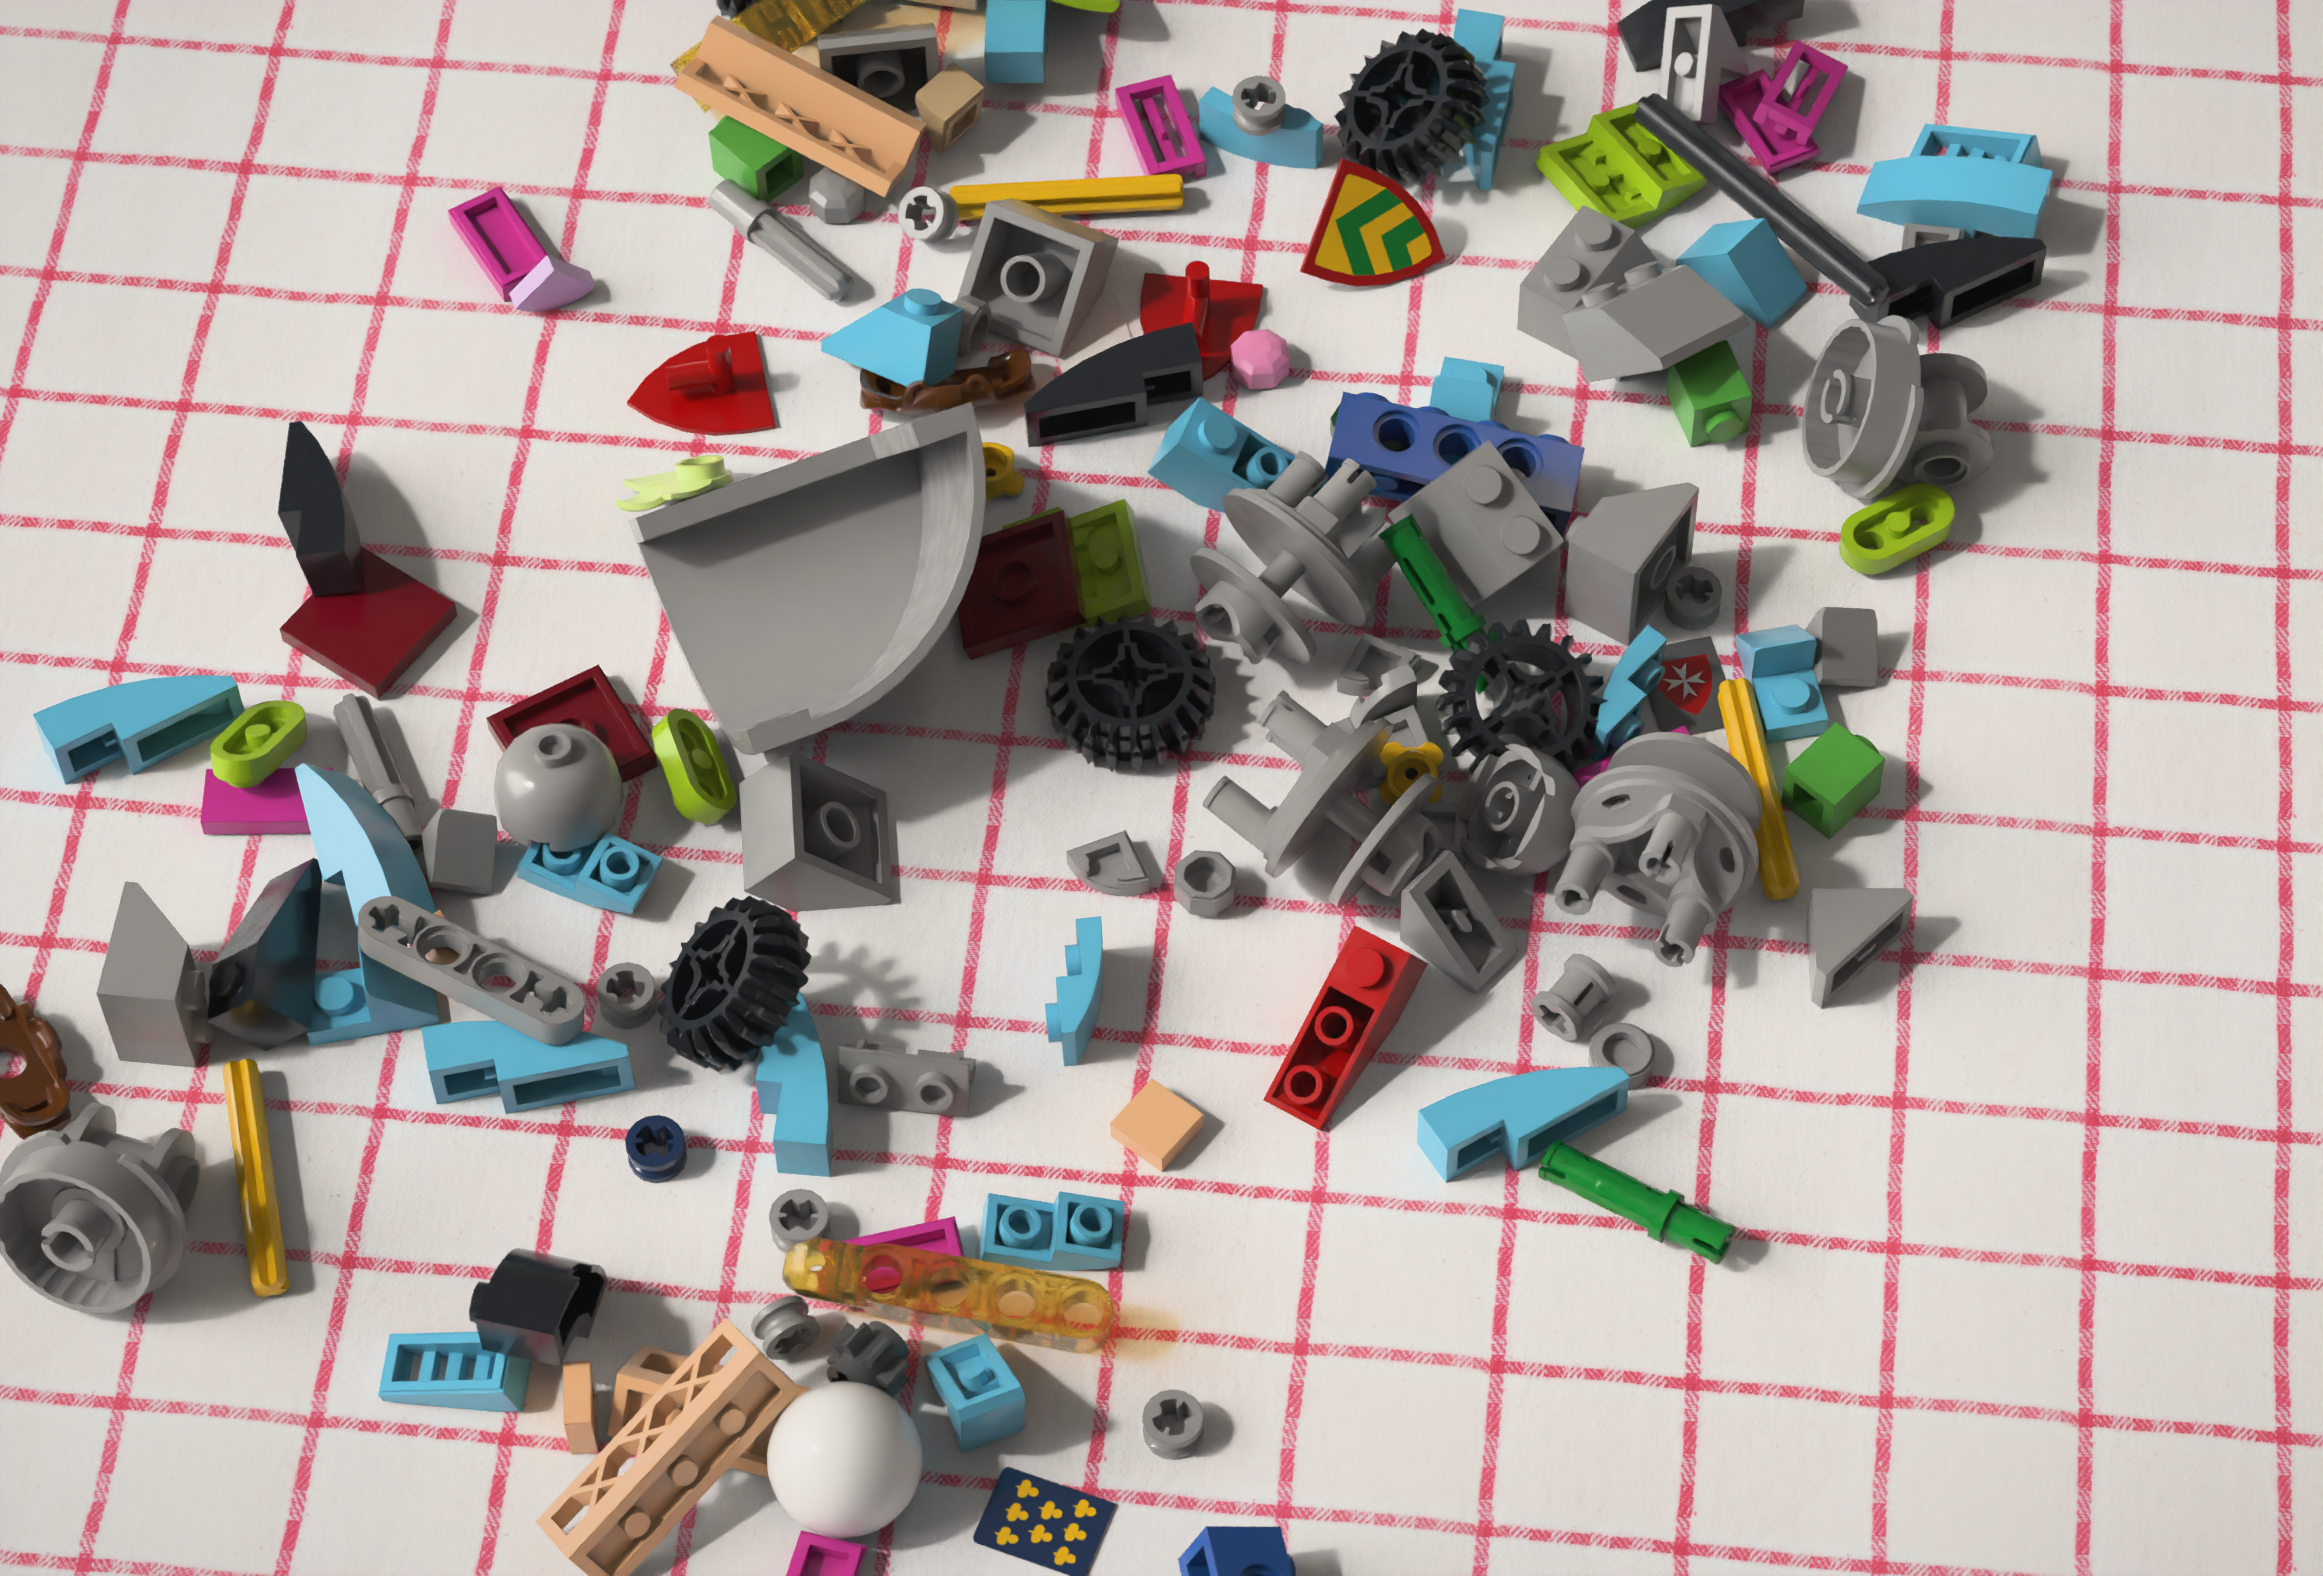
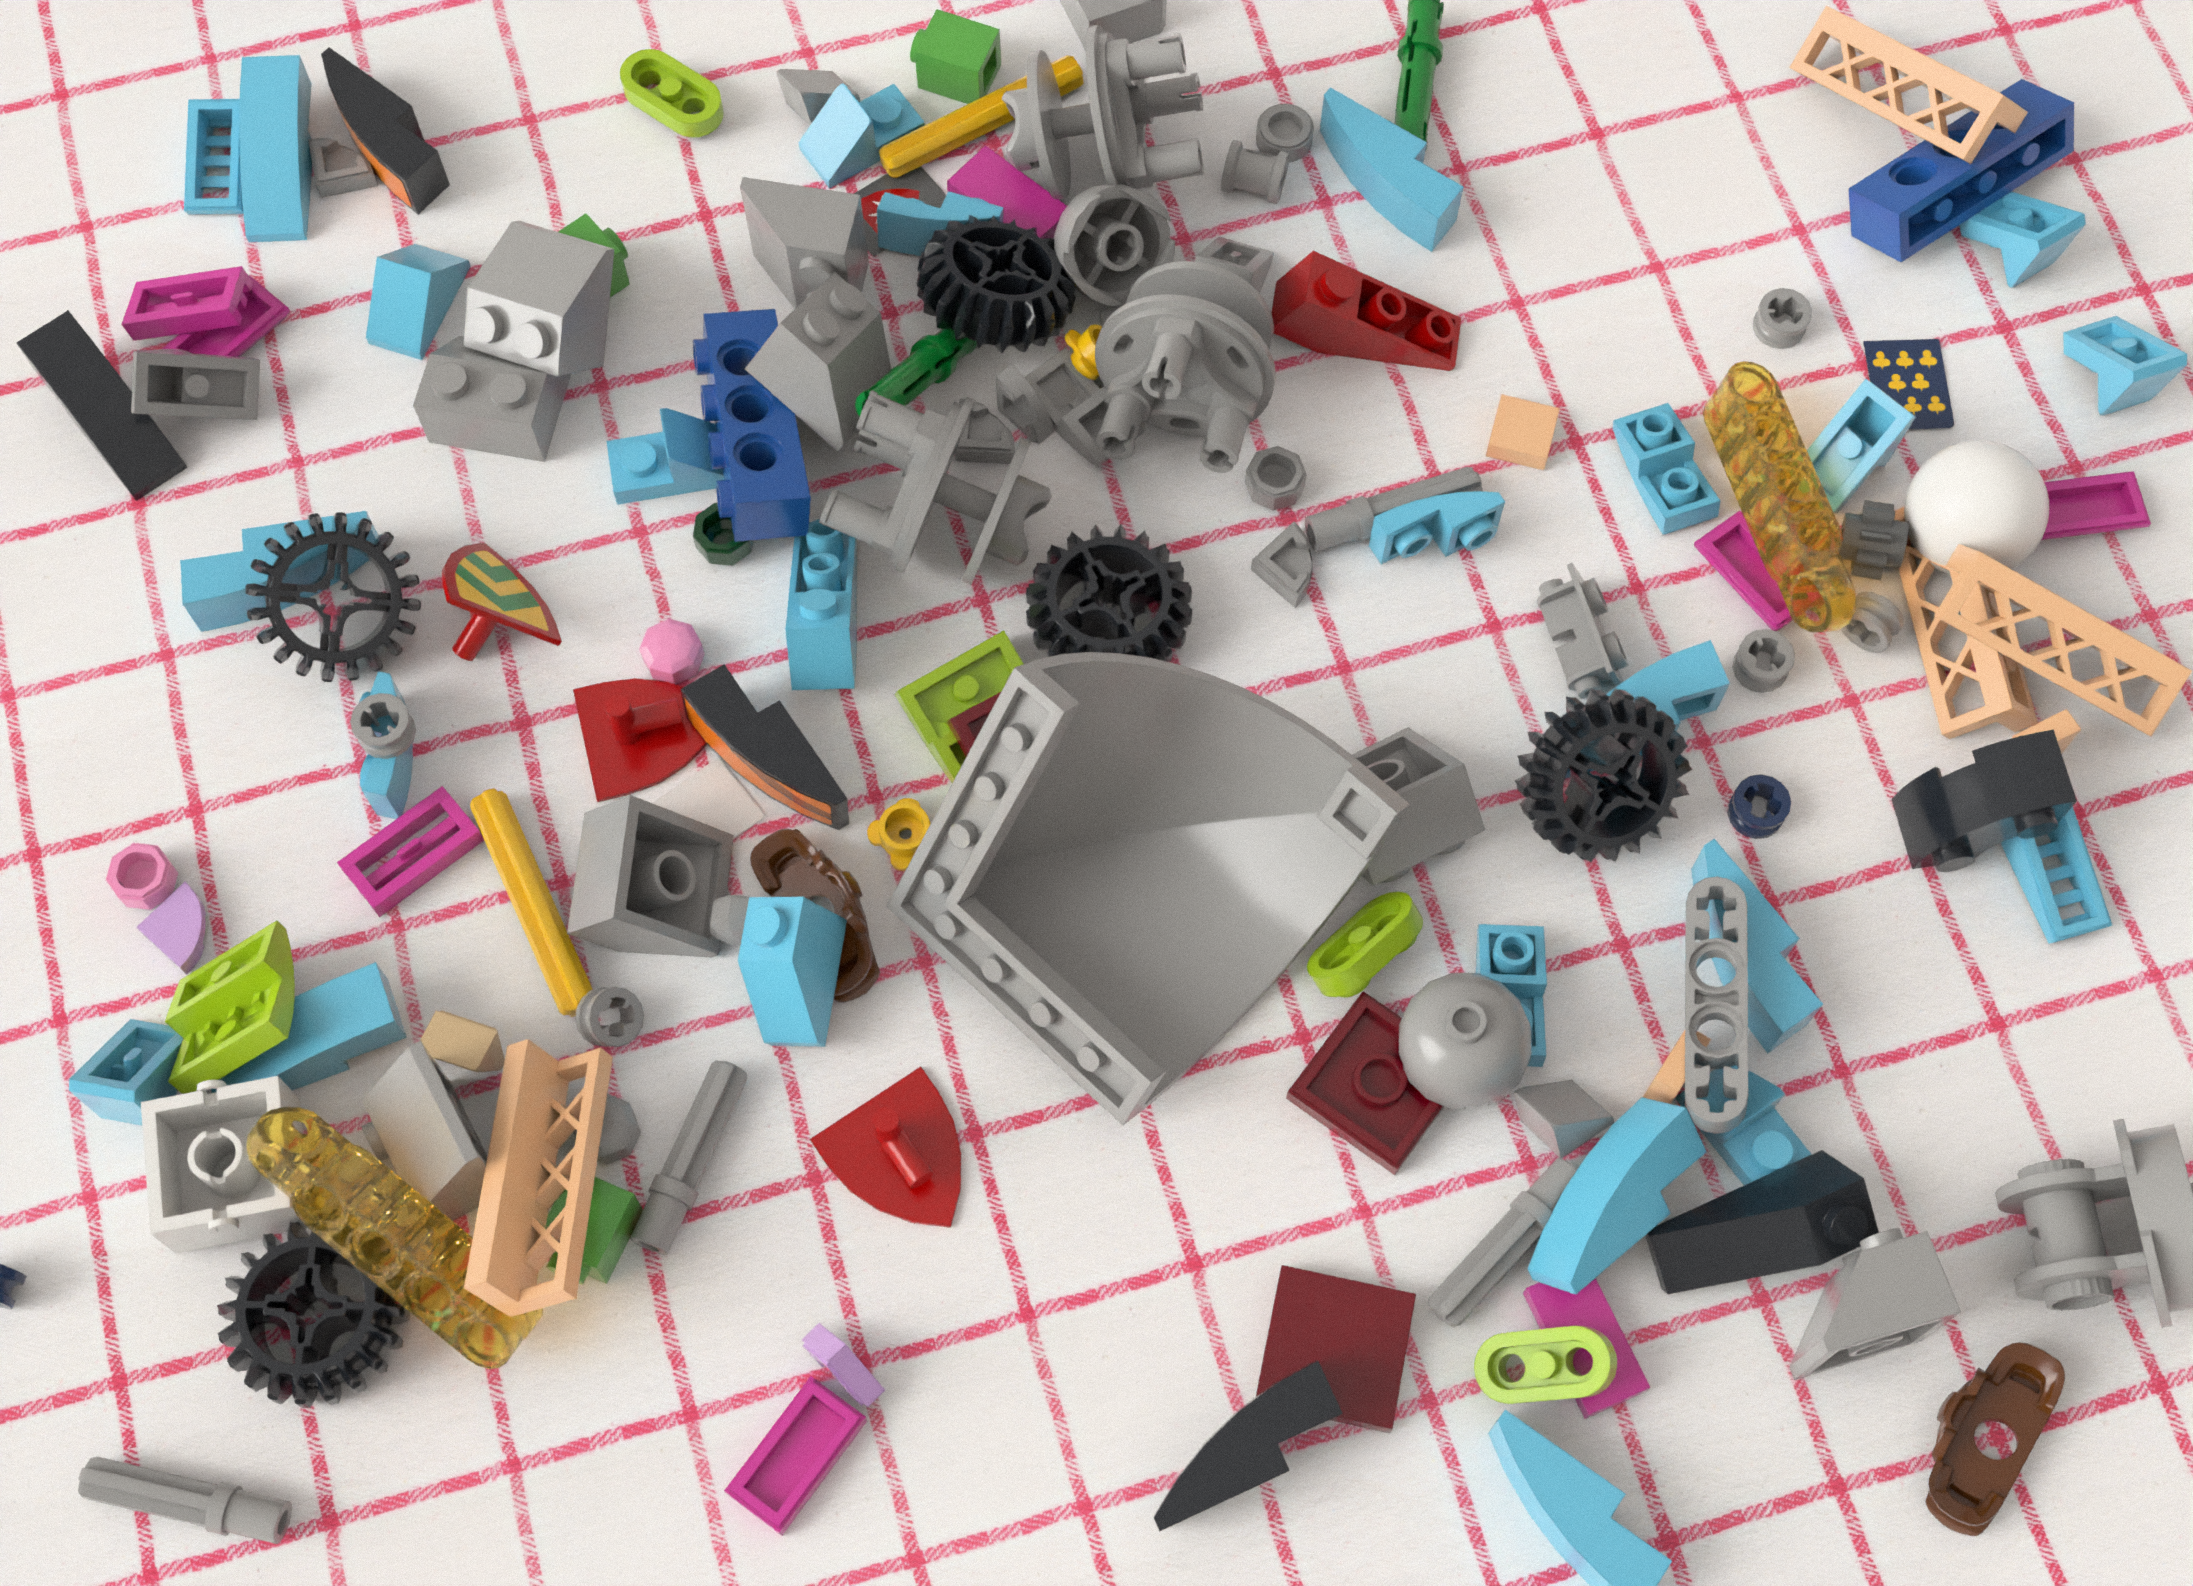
camera: 115 degrees left, 10 degrees up
yellow axle [222,1058,290,1298] -> none
light grey bush [596,962,658,1029] -> none
yellowish green plate [615,455,733,512] -> none
lime slope [1535,102,1707,230] -> none
black axle [1634,93,1891,309] -> none
light grey piece [1802,315,1994,499] -> none
none -> light grey axle [1305,467,1483,552]

